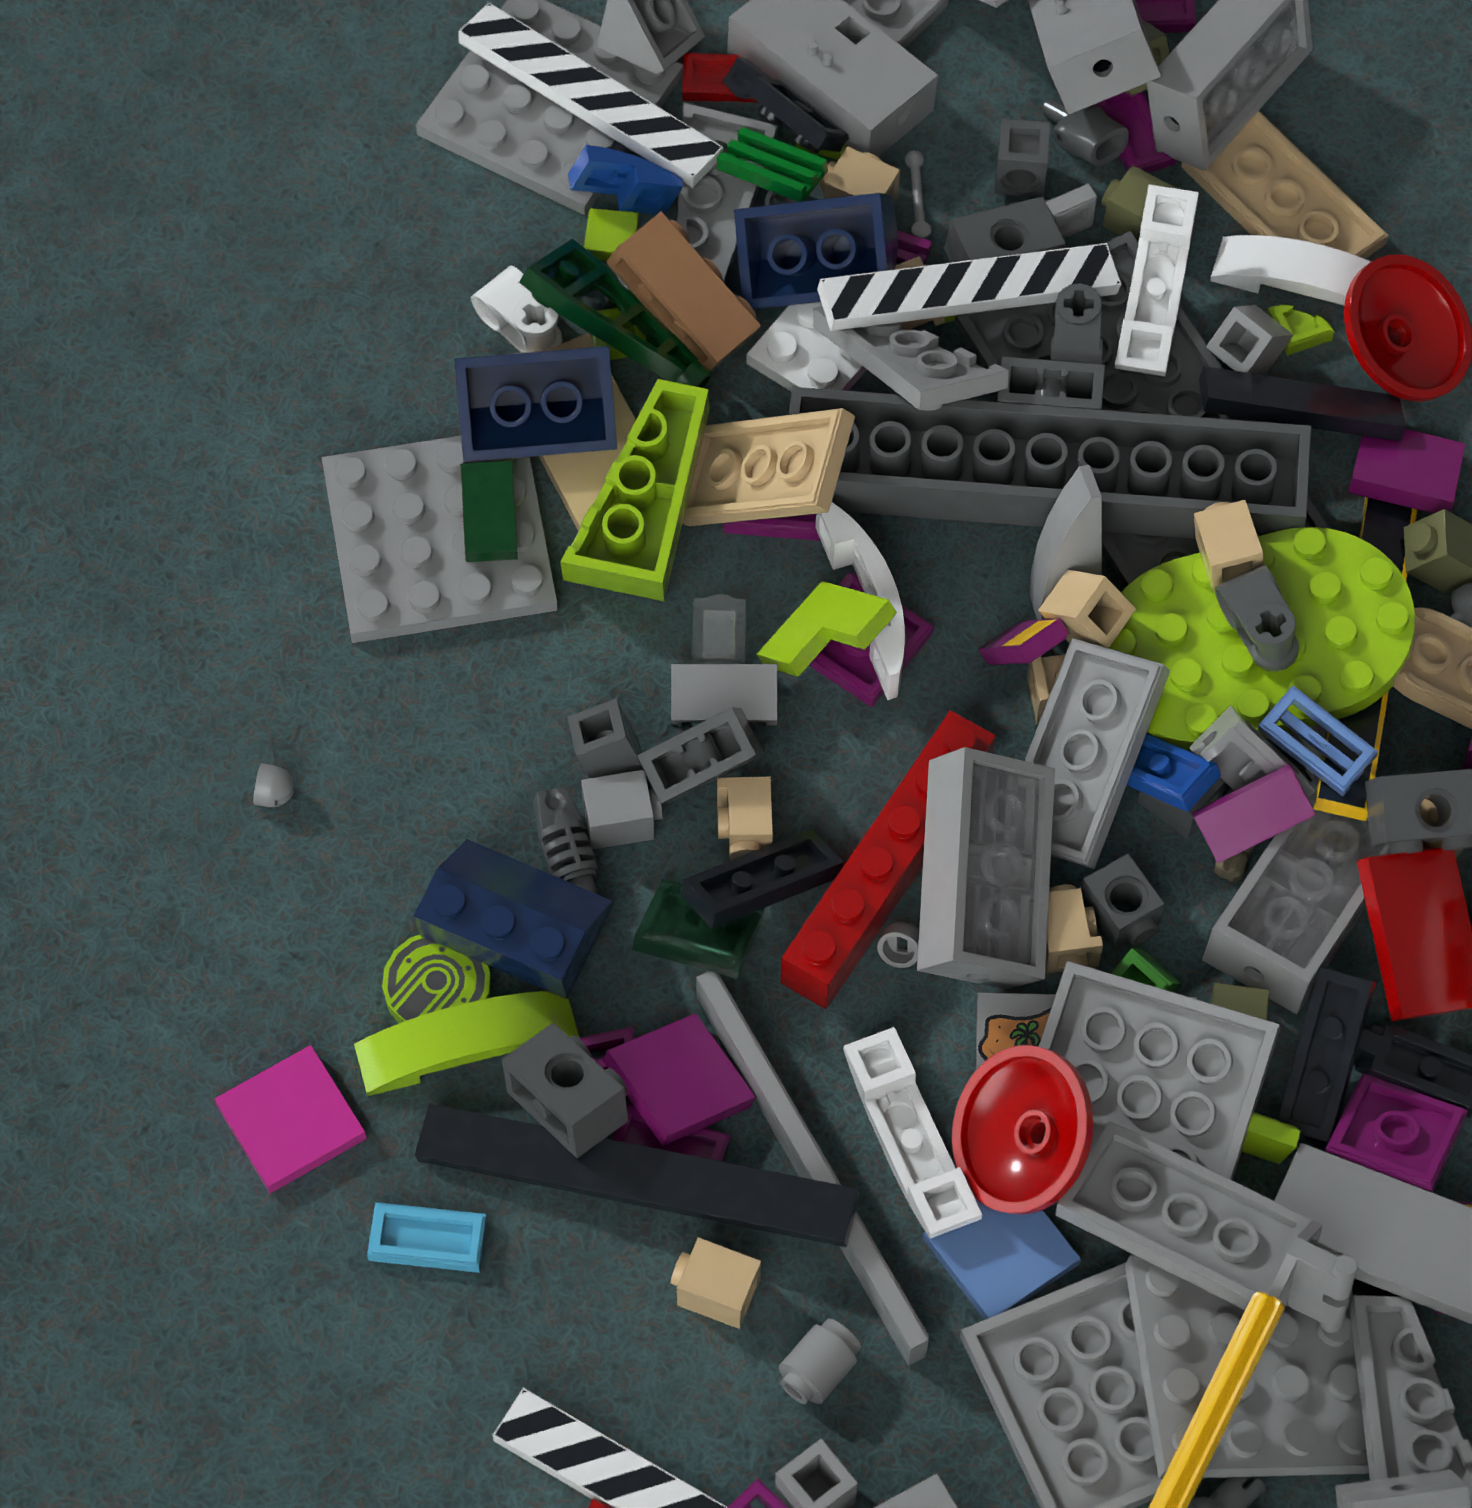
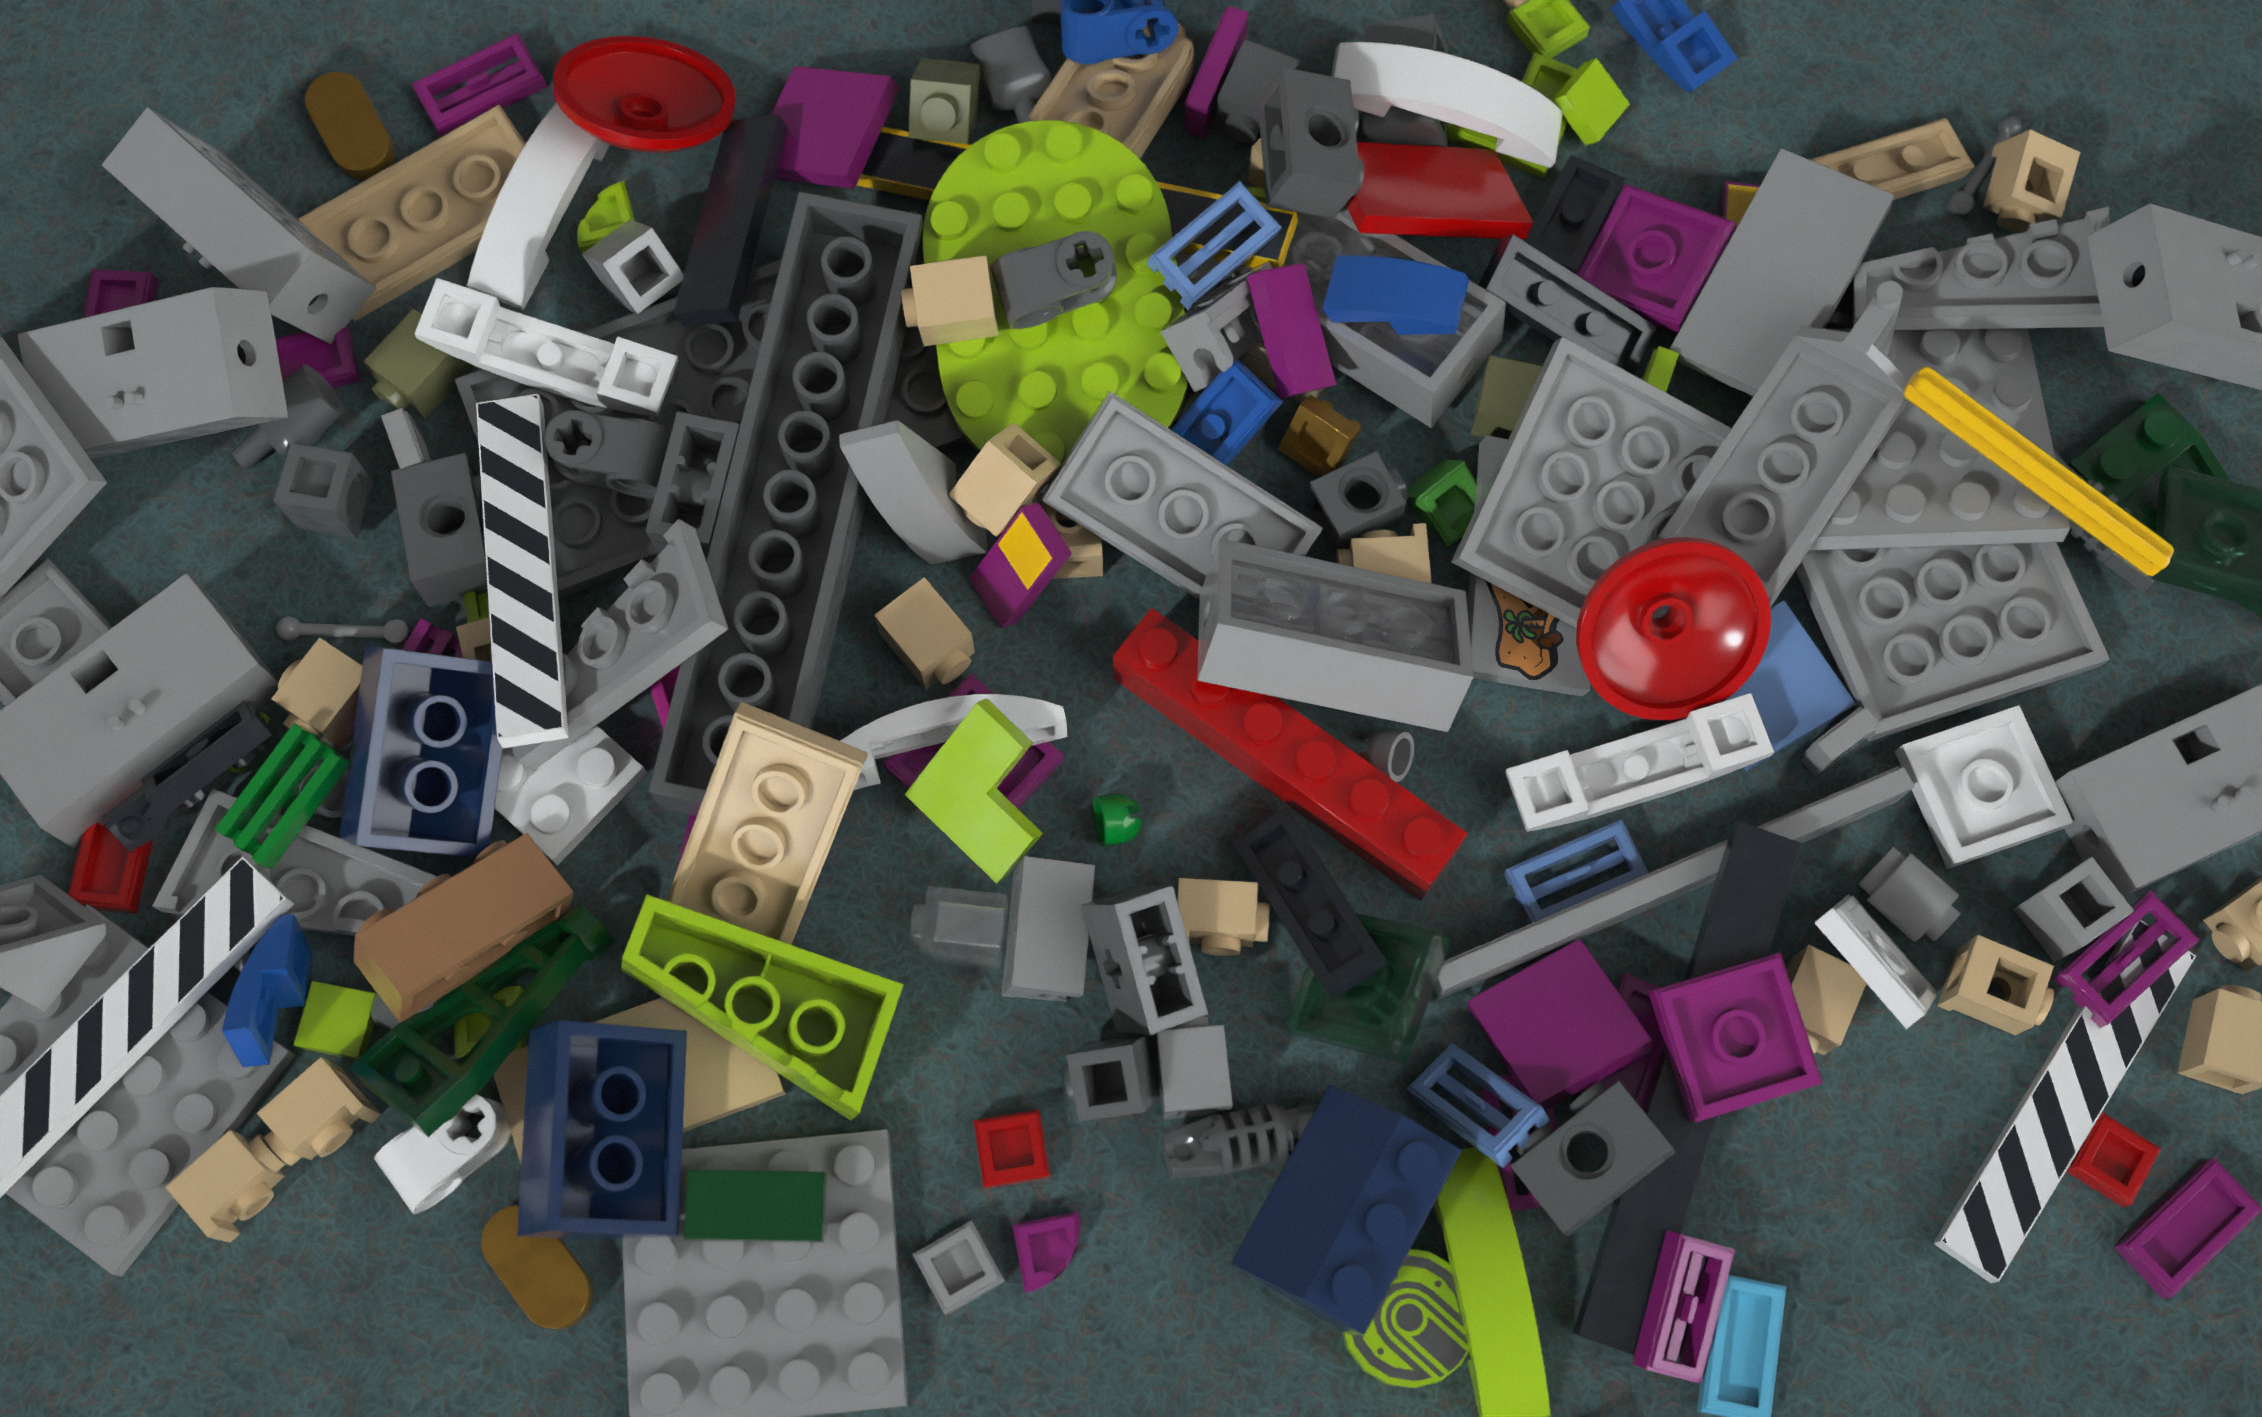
camera: 85 degrees left, 10 degrees up
none -> tan brick [165,1130,287,1243]
none -> tan brick [257,1057,382,1166]
none -> pearl gold tile [305,72,395,181]
none -> magenta tile [412,33,547,137]
none -> pearl gold tile [481,1205,594,1330]
none -> tan brick [874,577,975,690]
none -> light grey tile [912,1220,1005,1316]
none -> red tile [973,1109,1050,1189]
none -> magenta tile [1013,1212,1080,1294]
none -> green hinge [1093,794,1143,847]
none -> pearl gold tile [1278,394,1361,478]
none -> blue slope [1323,256,1469,335]
none -> medium blue tile [1407,1043,1549,1168]
none -> medium blue tile [1503,819,1649,925]
none -> magenta tile [1632,1230,1735,1384]
none -> magenta tile [1648,953,1823,1122]
none -> light grey tile [1801,707,1881,777]
none -> white tile [1814,894,1937,1029]
none -> white plate [1895,705,2074,869]
none -> tan brick [1937,935,2054,1035]

